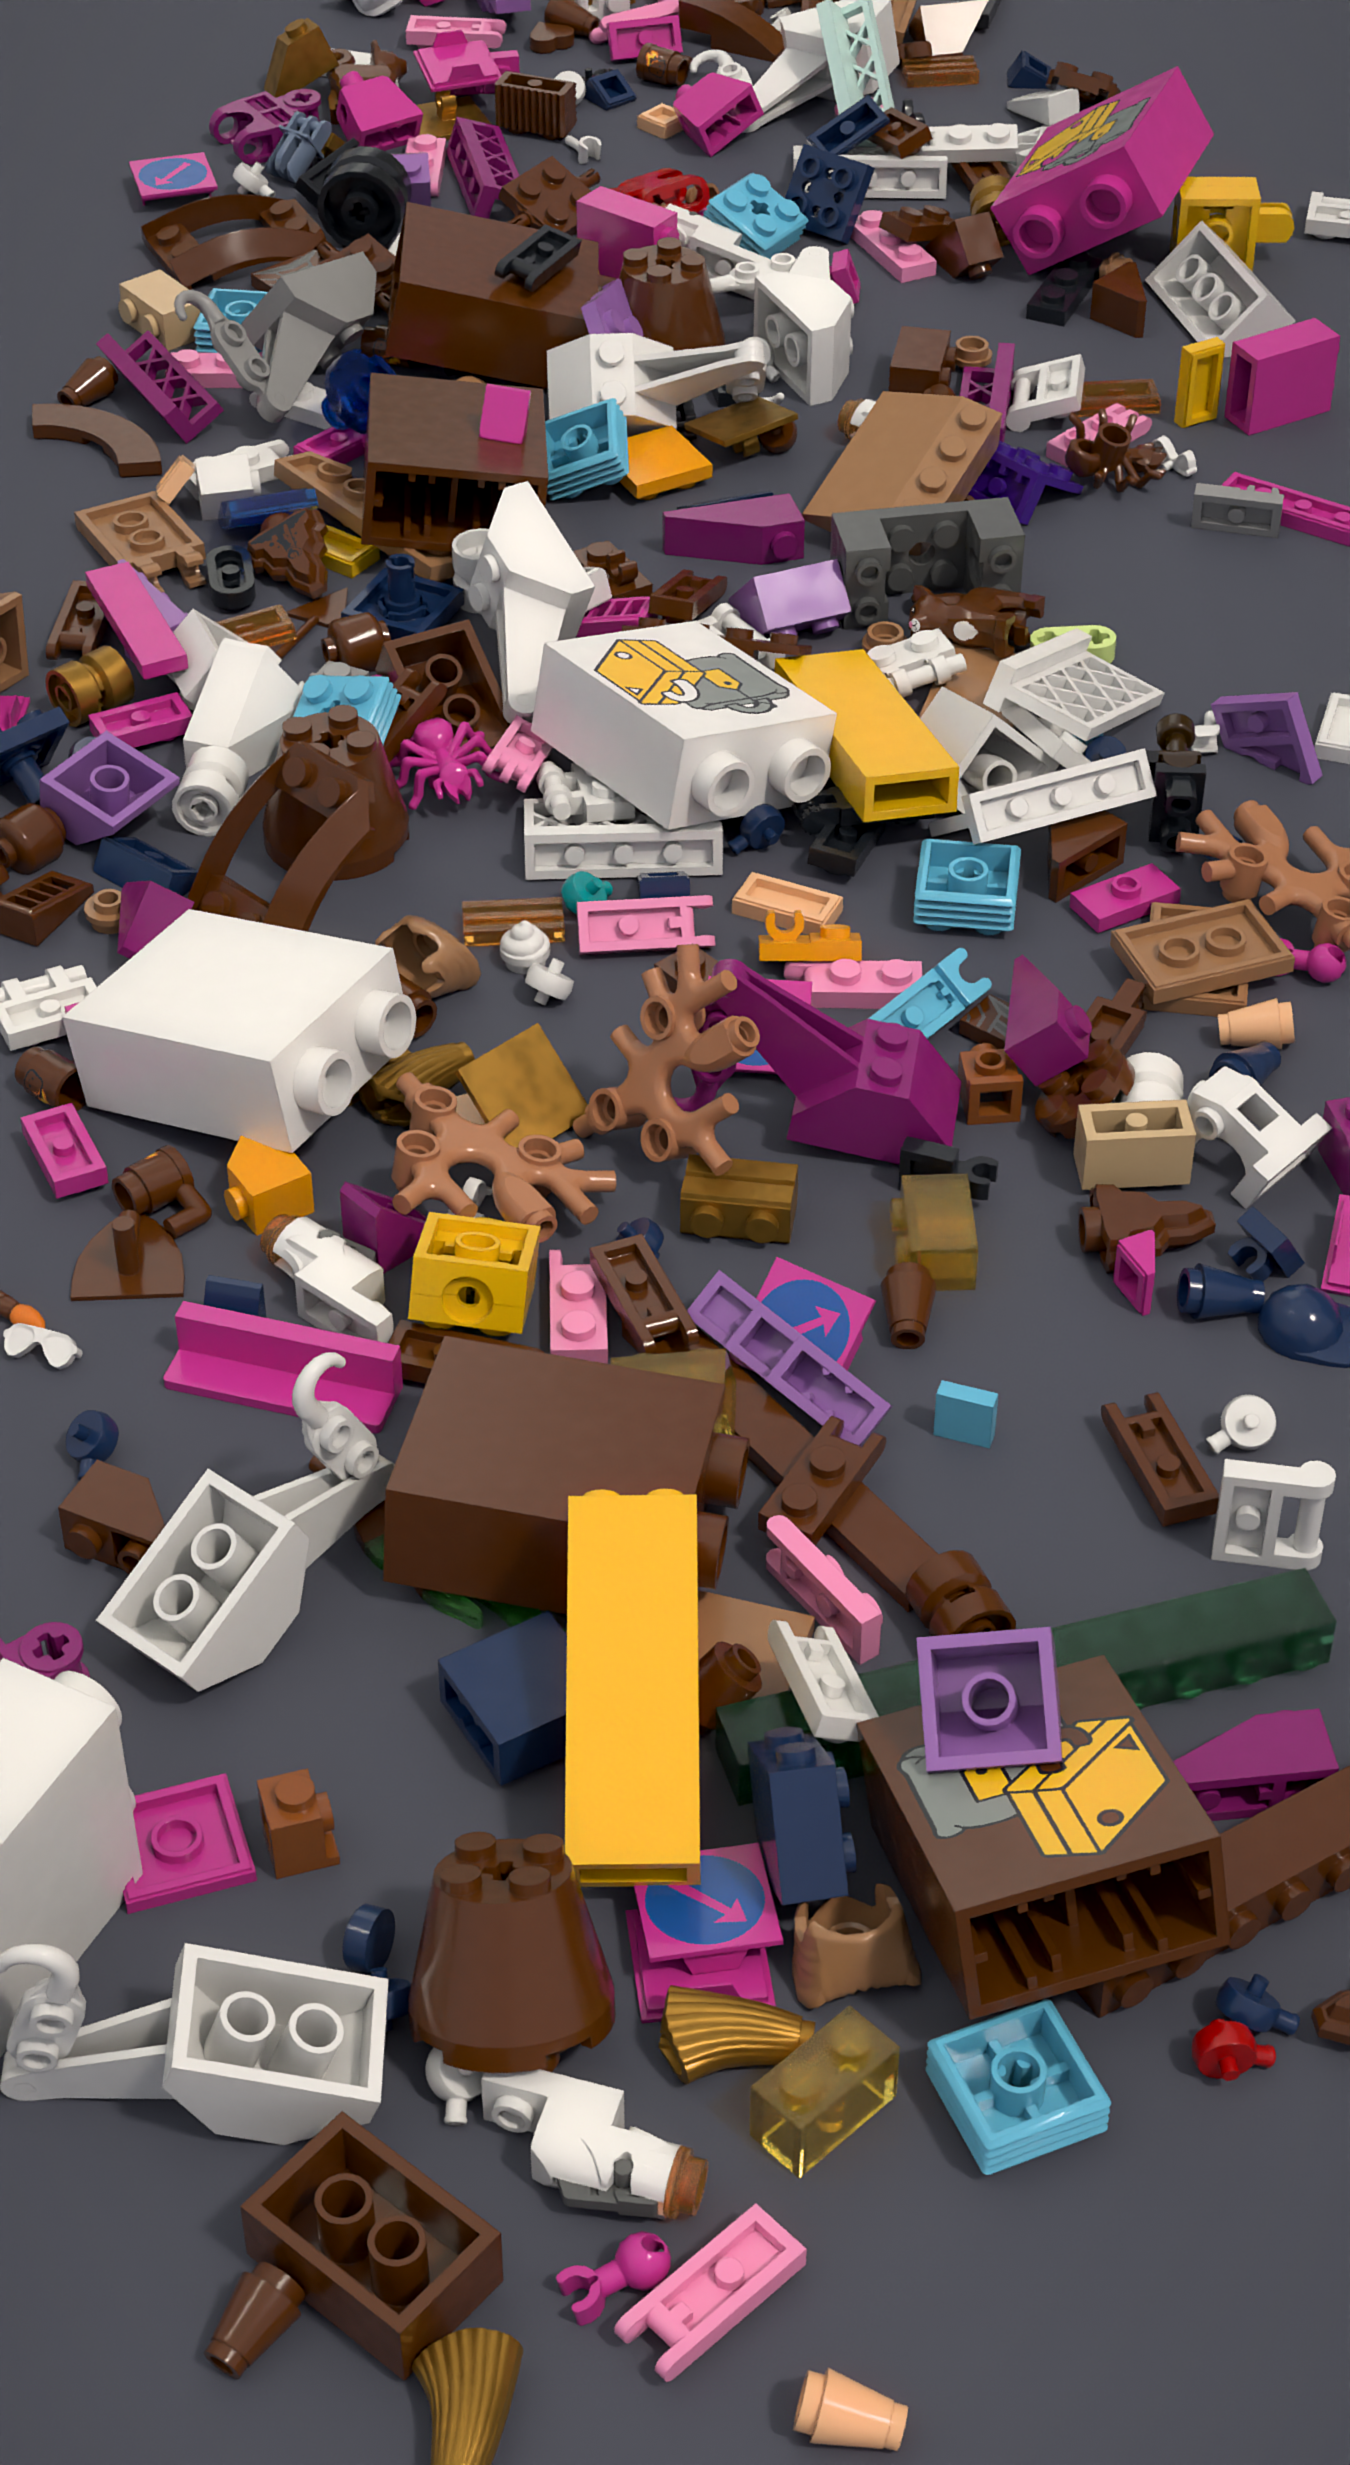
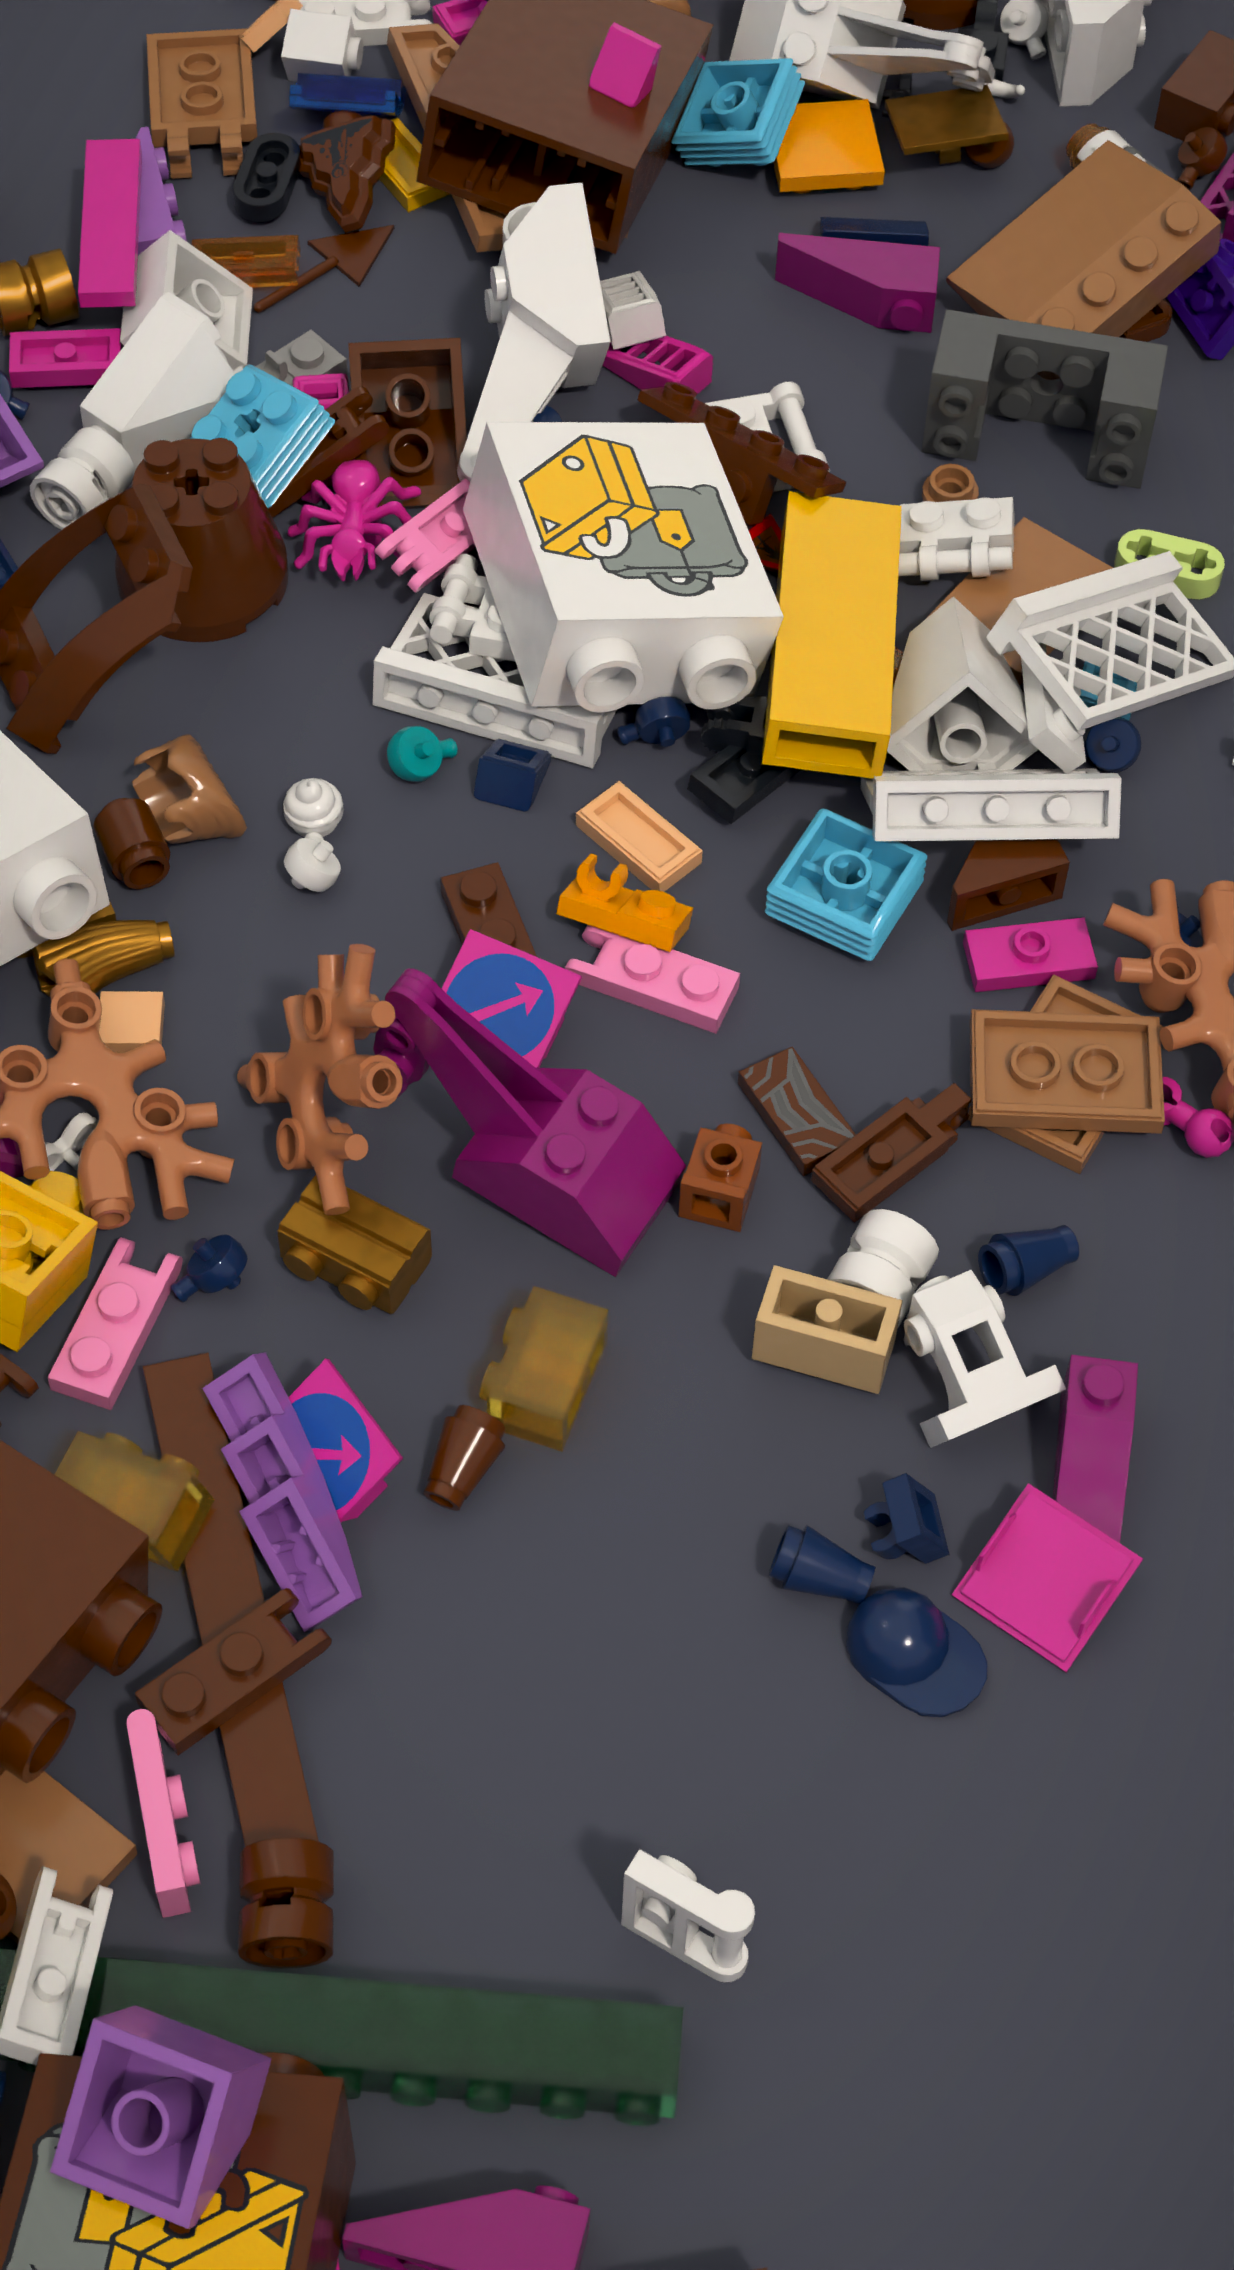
camera: 20 degrees right, 15 degrees up
reddish brown hinge [46,580,109,660] -> none
reddish brown head [321,612,391,672] -> none
dark blue plate [341,553,464,640] -> none
pearl gold piece [455,1023,588,1148] -> none
clear orange tile [462,897,565,946] -> none
reddish brown plate [573,540,653,599] -> none
bright pink hinge [576,895,716,955] -> none
reddish brown hinge [589,1234,699,1358] -> none
reddish brown hinge [648,569,728,624] -> none
slope [728,559,852,638] -> none
medium azure plate [868,948,992,1039] -> none
black plate [898,1136,999,1203] -> none
reddish brown animal [908,585,1045,658] -> none
medium azure tile [933,1380,999,1449] -> none
magenta slope [1004,954,1092,1086] -> none
reddish brown plate [1035,1039,1135,1139] -> none
reddish brown rock [1078,1184,1216,1274] -> none
reddish brown hinge [1101,1392,1219,1527] -> none
dark pink slope [1113,1230,1155,1316] -> none
black hips [1146,713,1206,853] -> none
white piece [1206,1395,1276,1454] -> none
light nougat cone [1218,998,1295,1049] -> none

